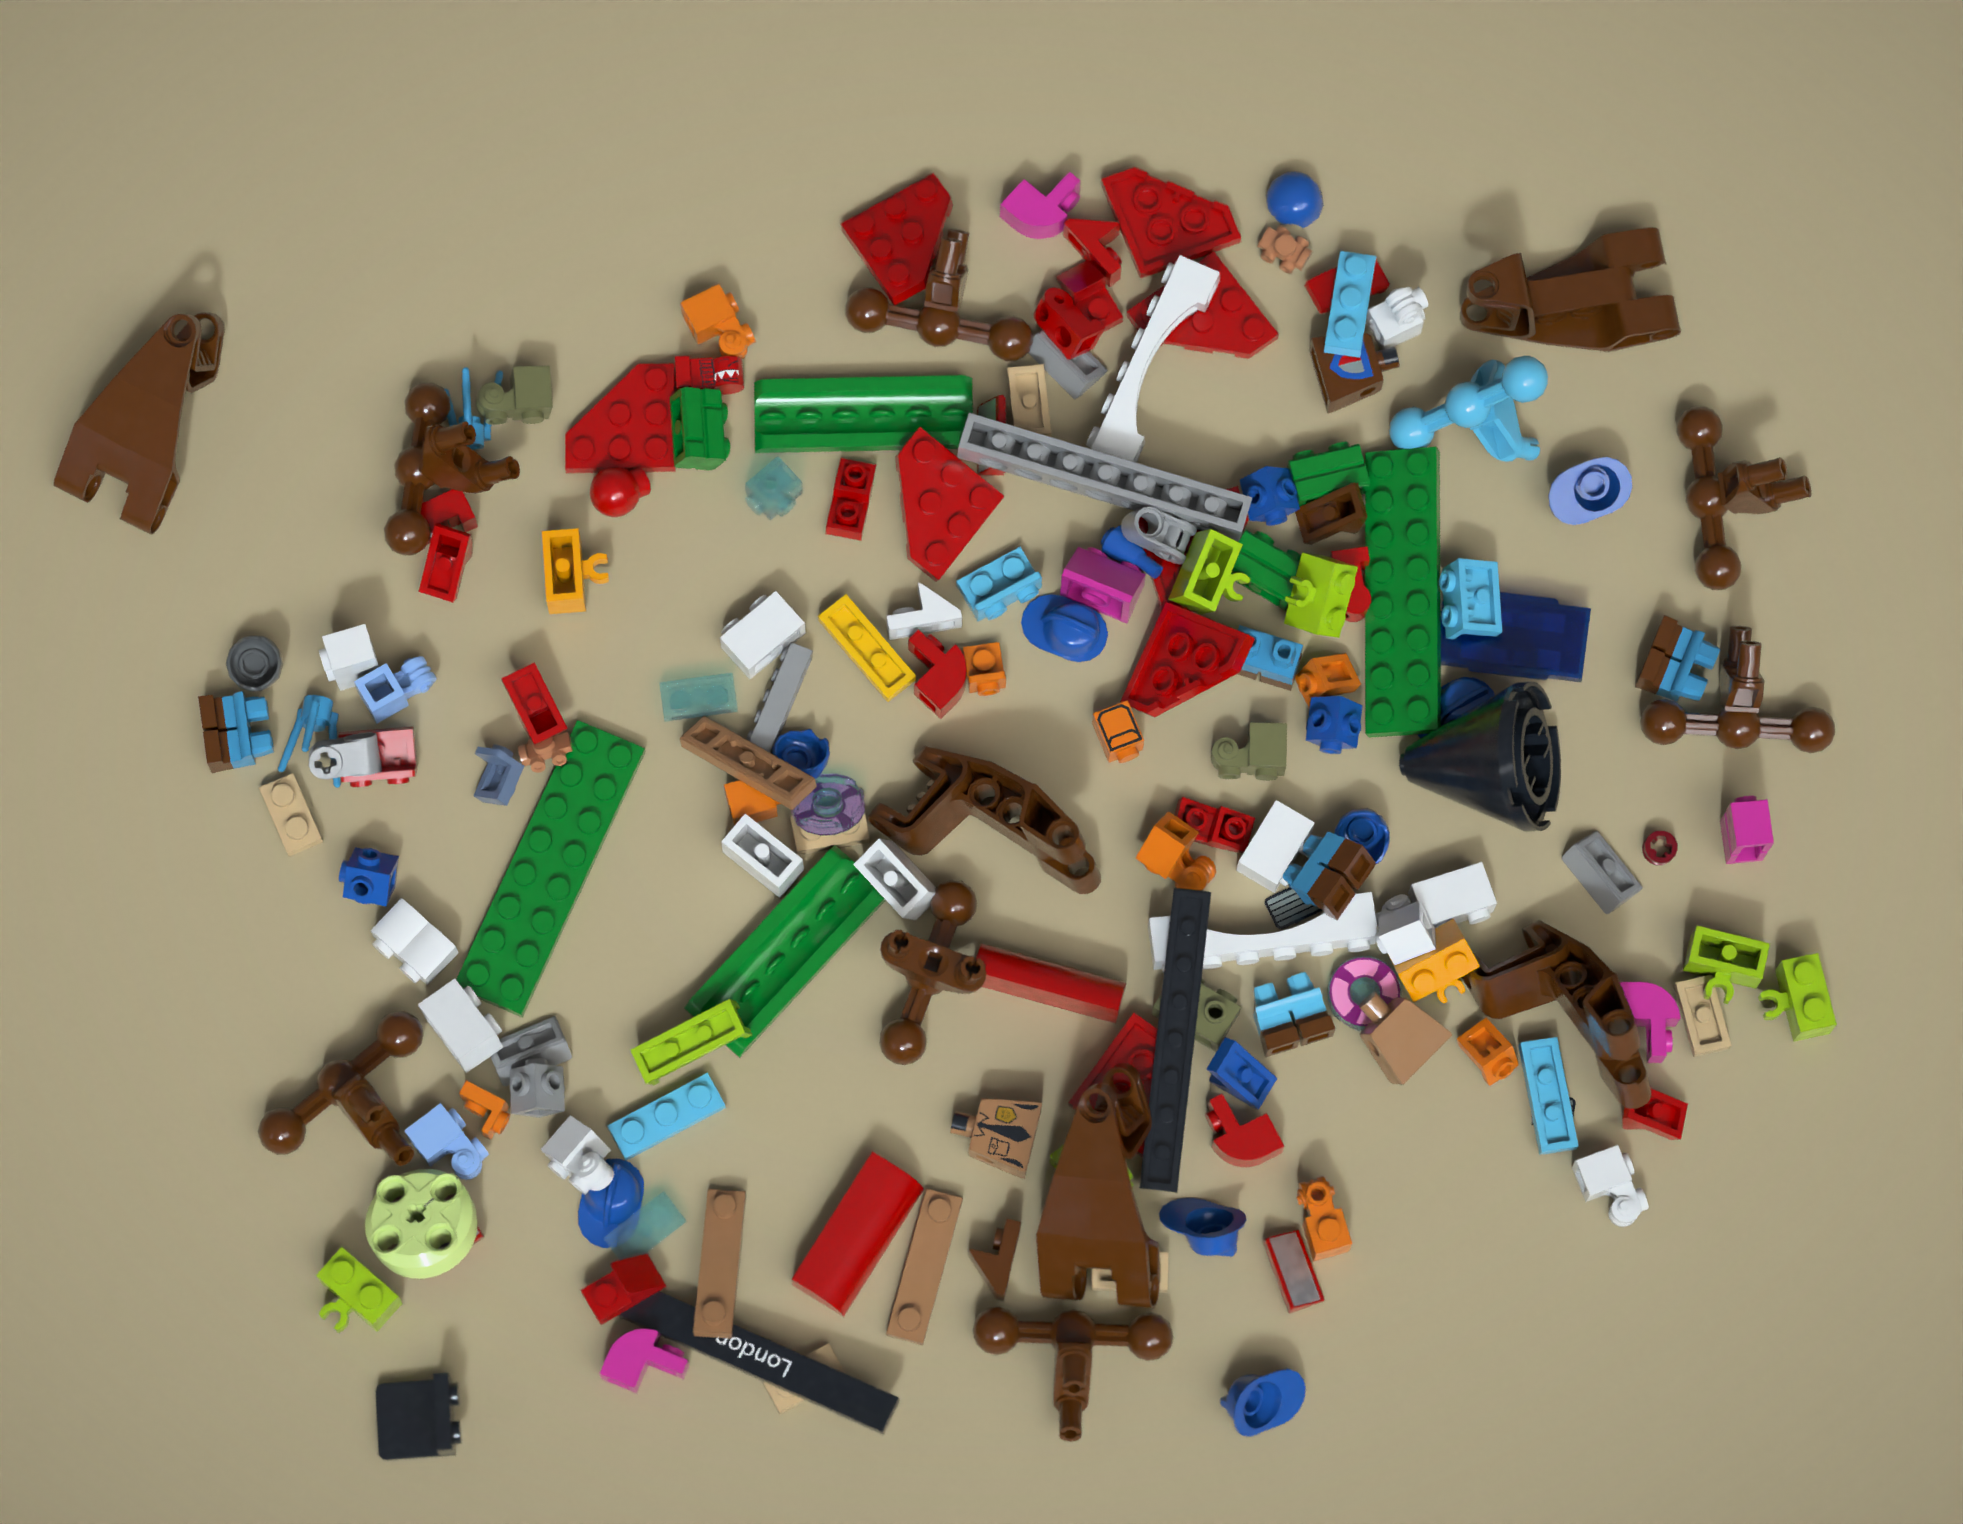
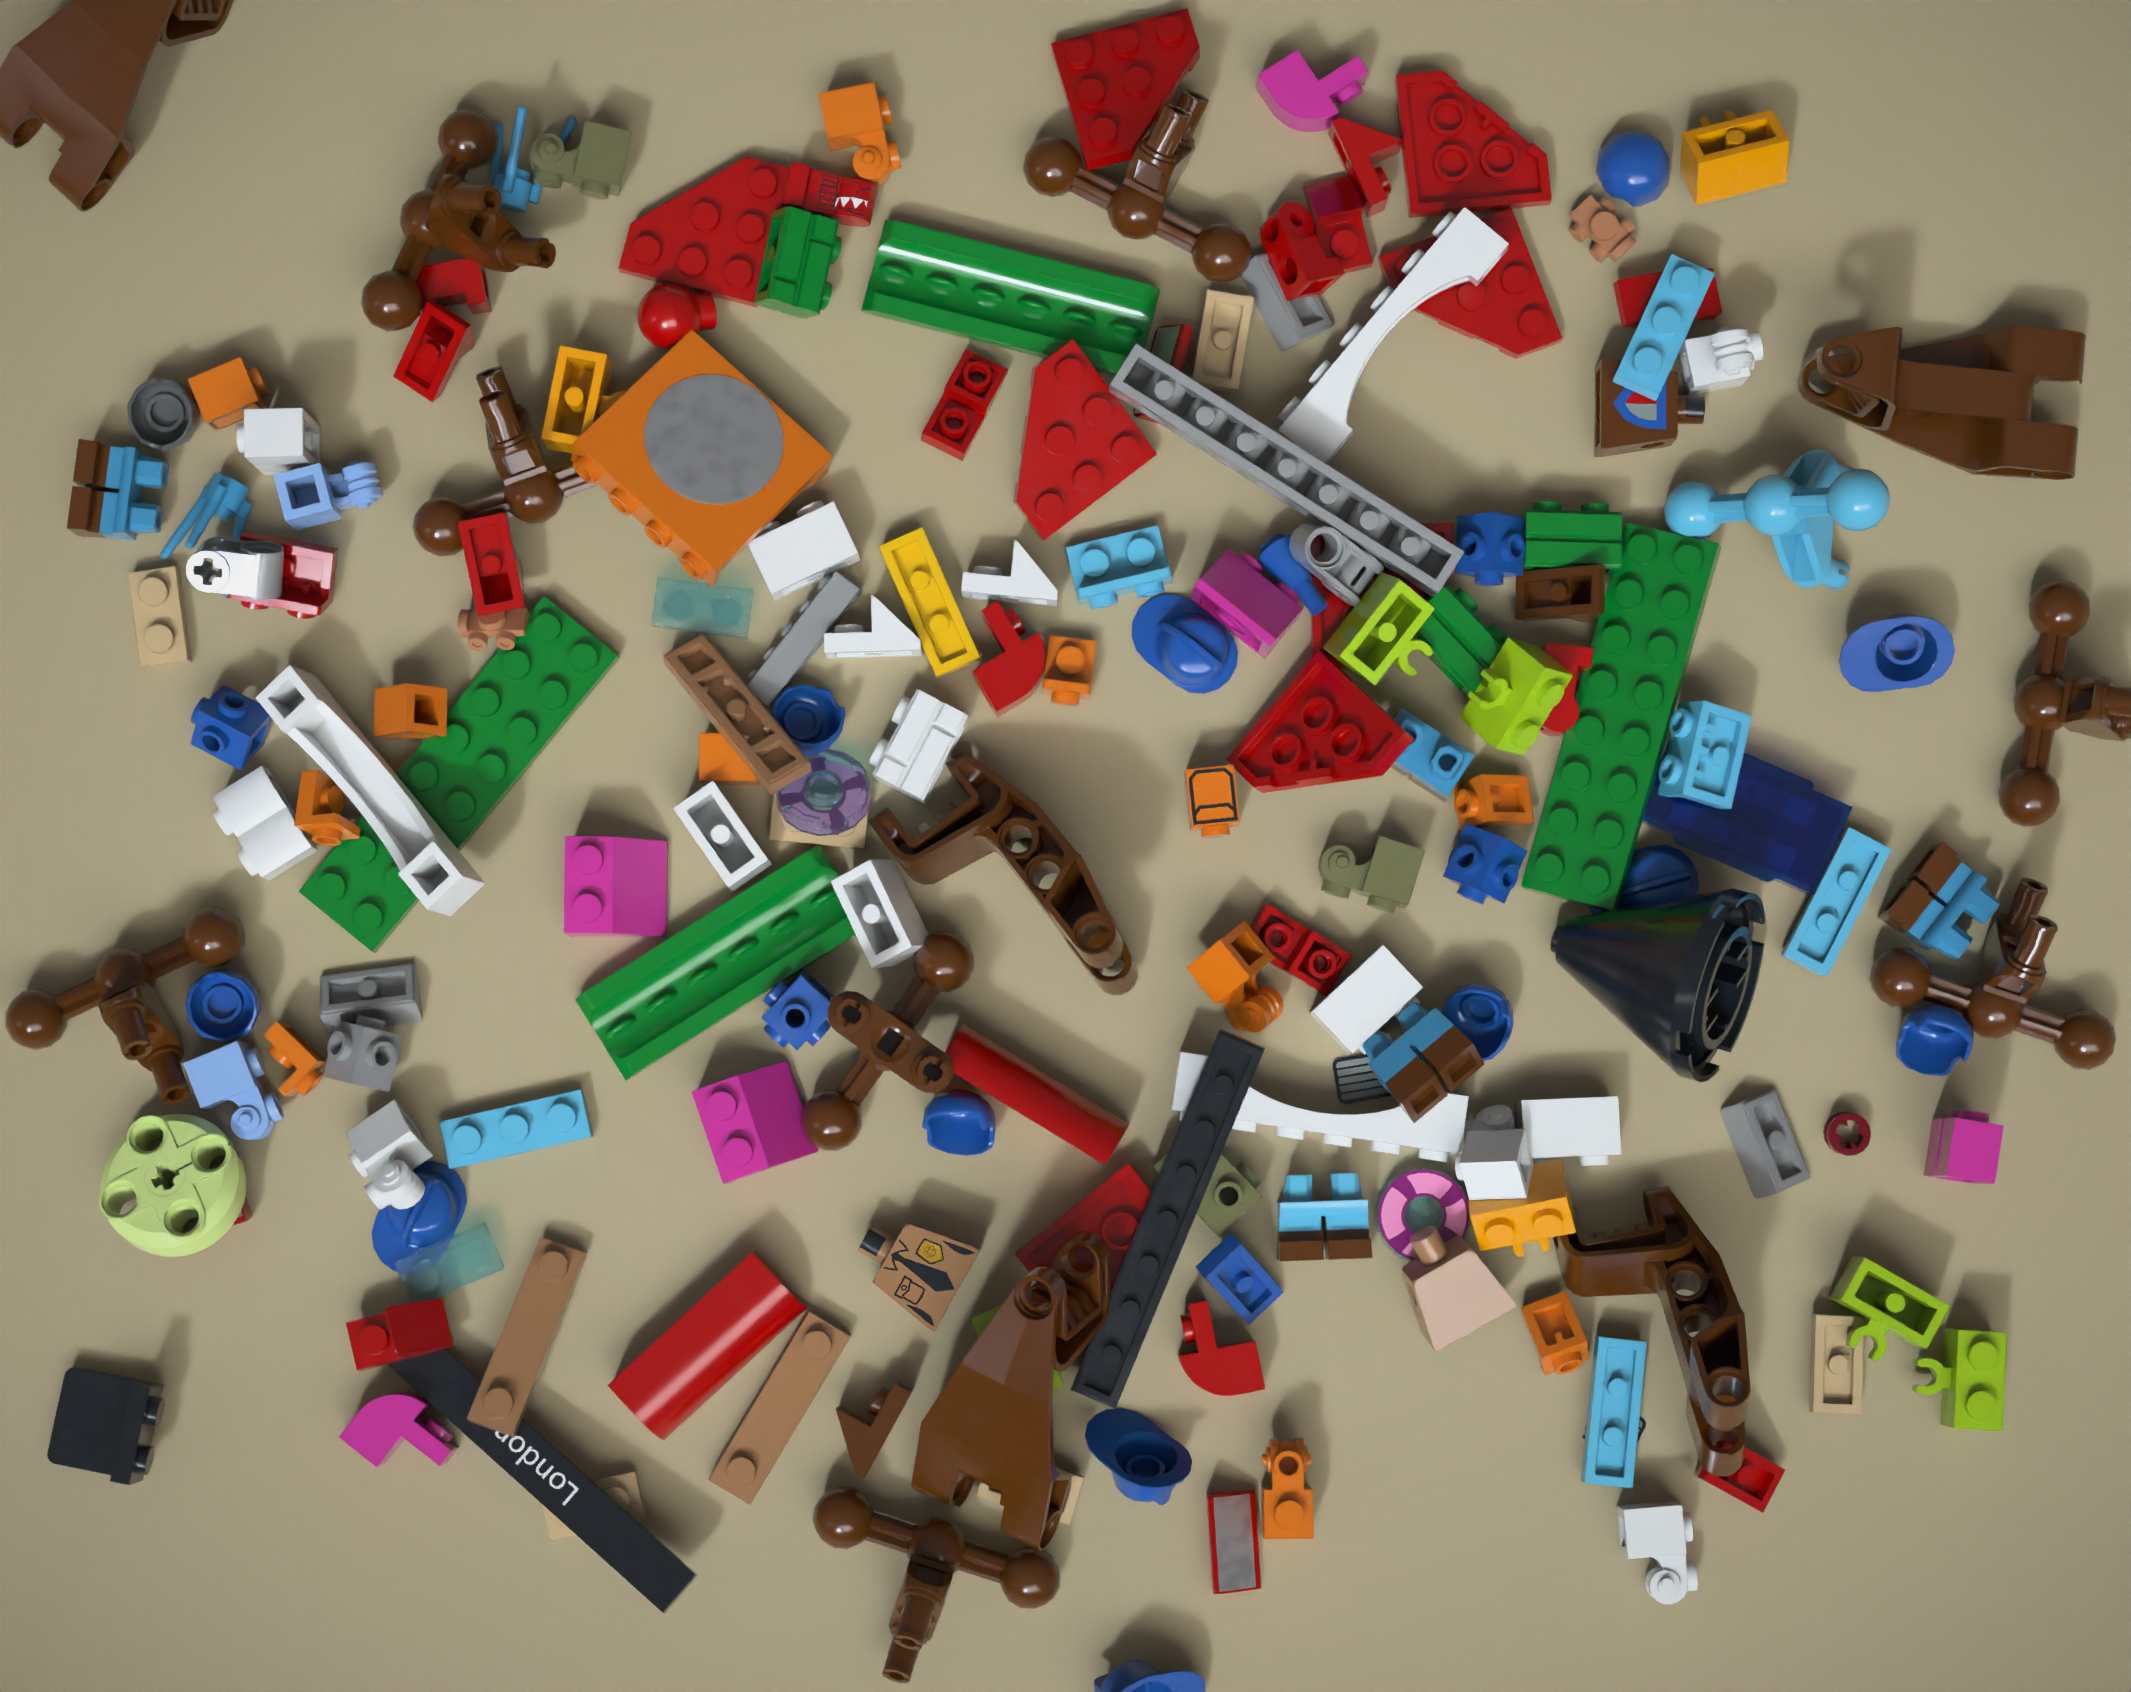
camera: 15 degrees right, 10 degrees up
lime brick [316,1247,403,1333] -> none
white brick [418,979,503,1073] -> none
sand blue bracket [474,744,524,806] -> none
lime container [630,999,752,1086] -> none
clear light blue brick [745,456,803,521] -> none
dark pink brick [1620,982,1680,1063] -> none
none -> blue hair [185,969,261,1043]
none -> orange brick [188,357,270,432]
none -> white arch [255,665,486,916]
none -> orange bracket [294,770,361,846]
none -> orange brick [373,683,448,741]
none -> reddish brown connector [413,366,598,556]
none -> dark pink slope [564,836,668,937]
none -> panel [571,330,833,587]
none -> dark pink slope [691,1061,819,1184]
none -> blue brick [762,968,835,1050]
none -> white slope [824,594,922,659]
none -> white brick [869,689,969,804]
none -> blue hair [922,1089,996,1156]
none -> light orange brick [1680,109,1790,205]
none -> medium azure plate [1781,827,1892,978]
none -> blue hair [1896,1004,1974,1076]

